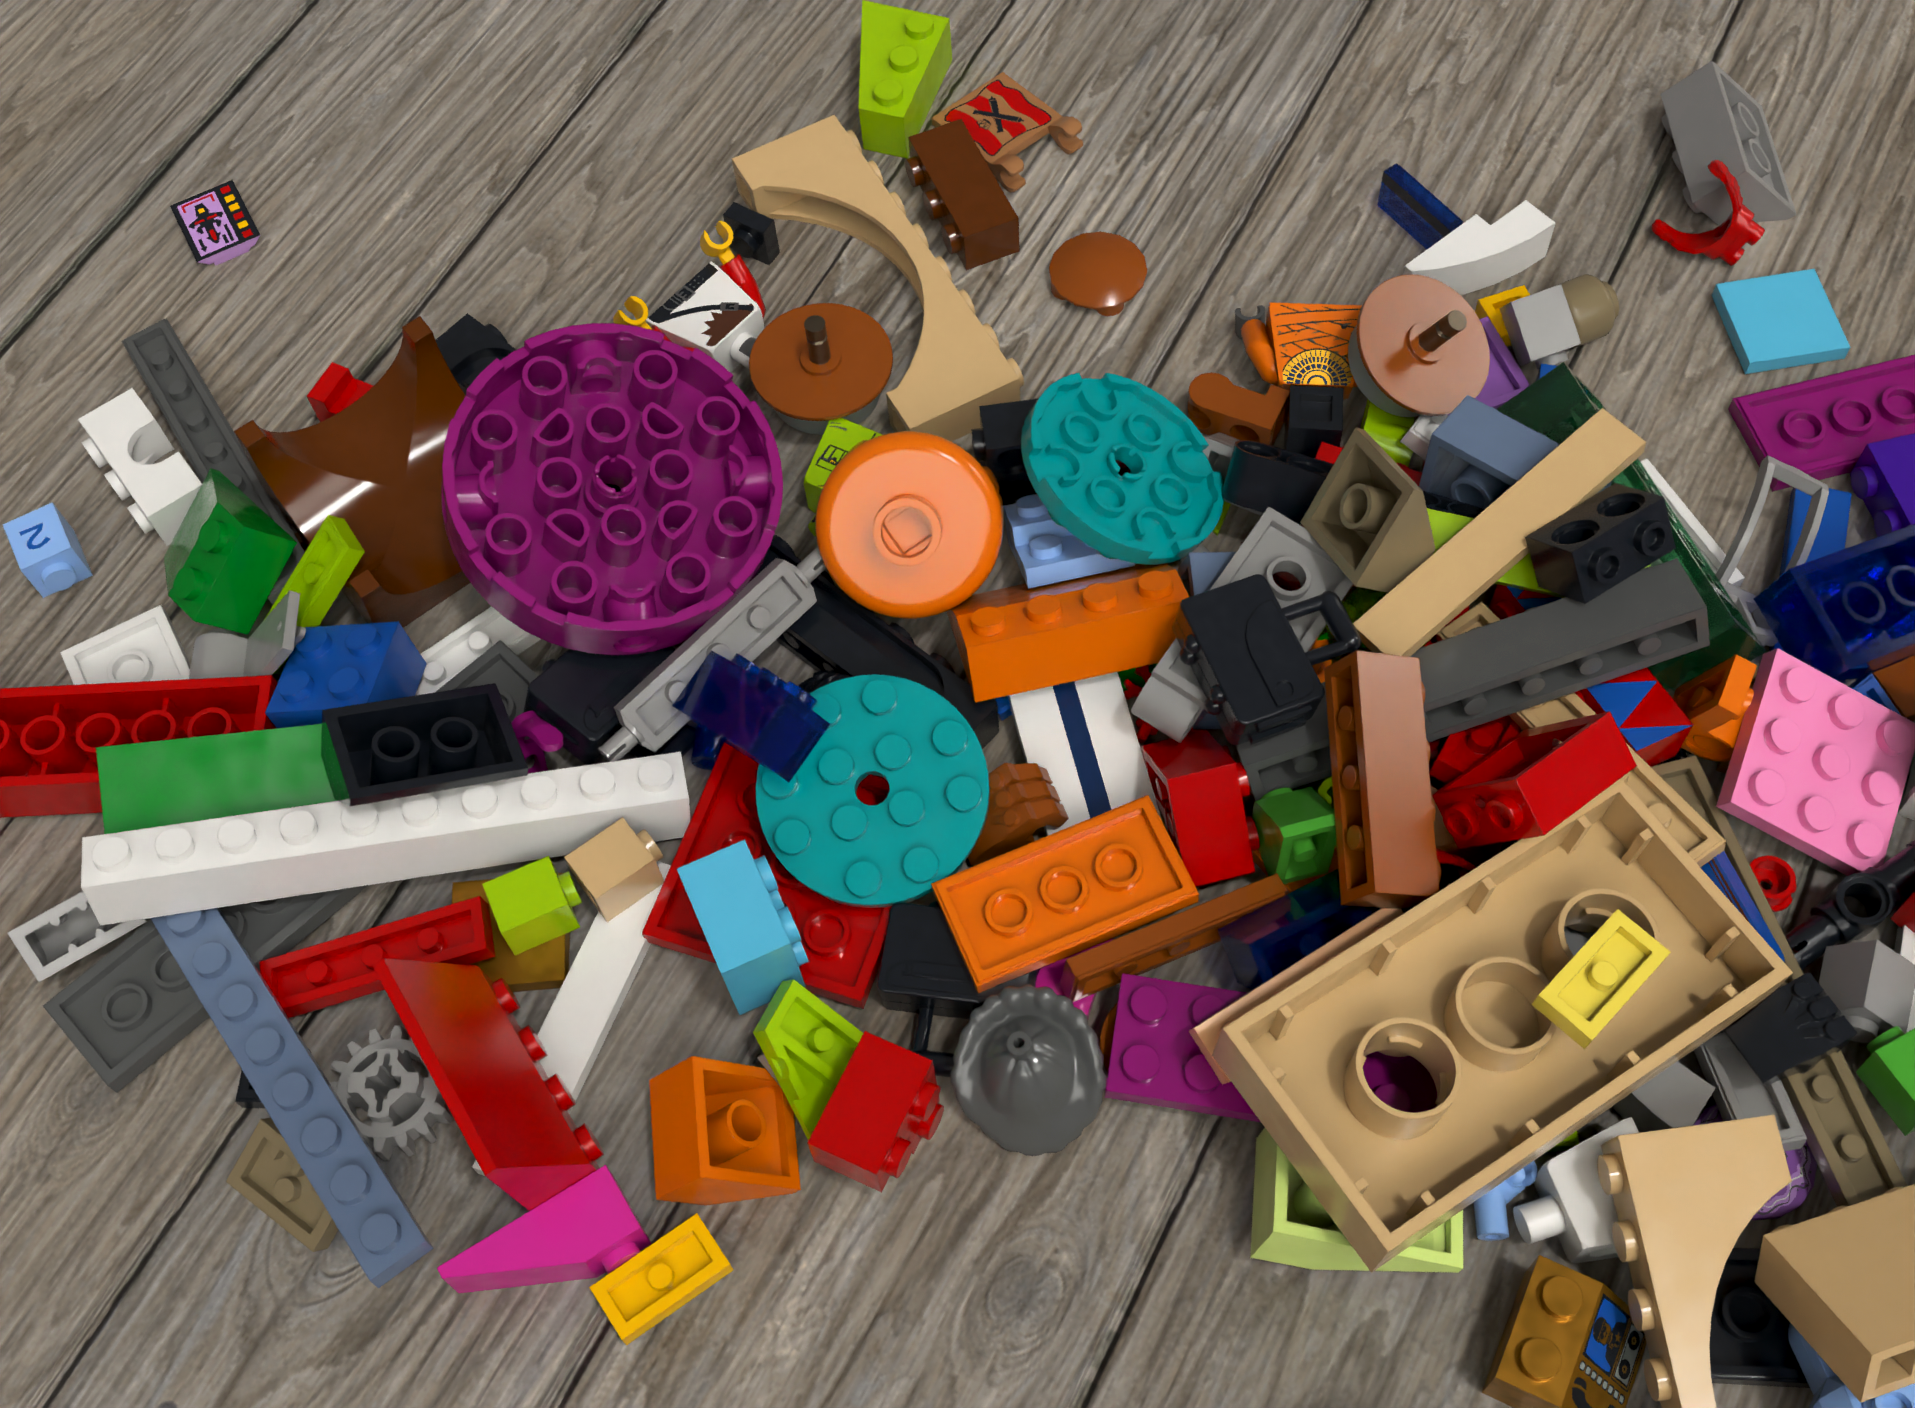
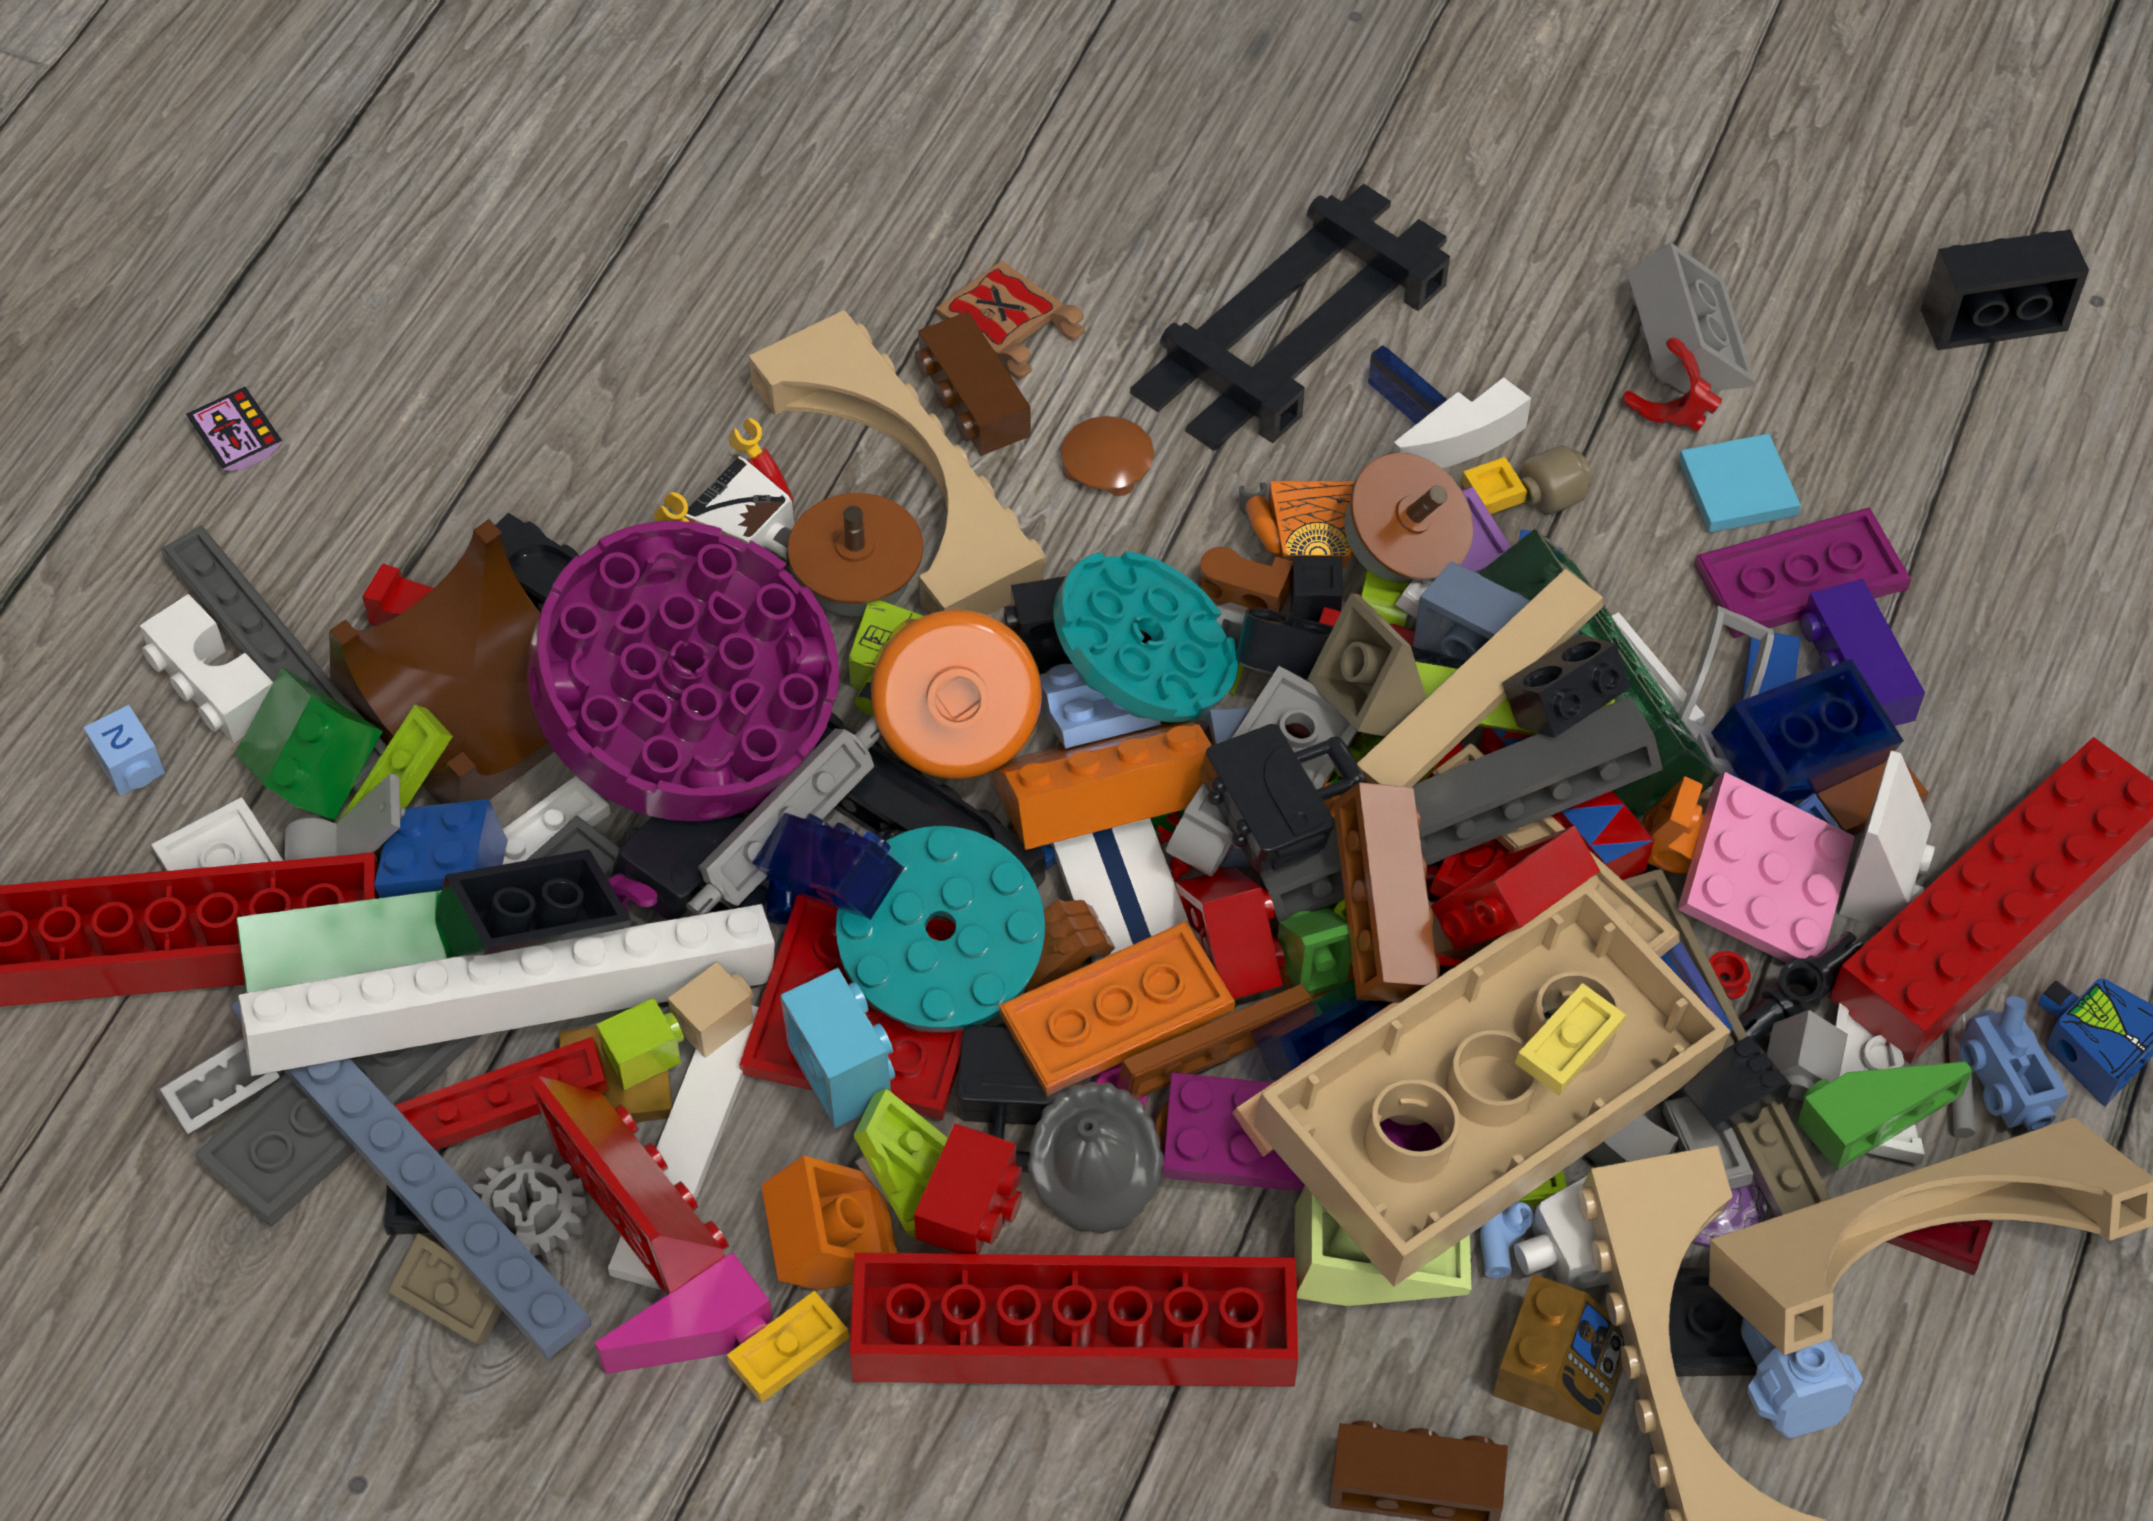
camera: 10 degrees left, 5 degrees down
black plate [723,202,780,266] -> none
lime wedge [858,0,952,159] -> none
light grey brick [1499,284,1581,370] -> none
none -> red brick [850,1253,1298,1387]
none -> black fence [1130,183,1450,451]

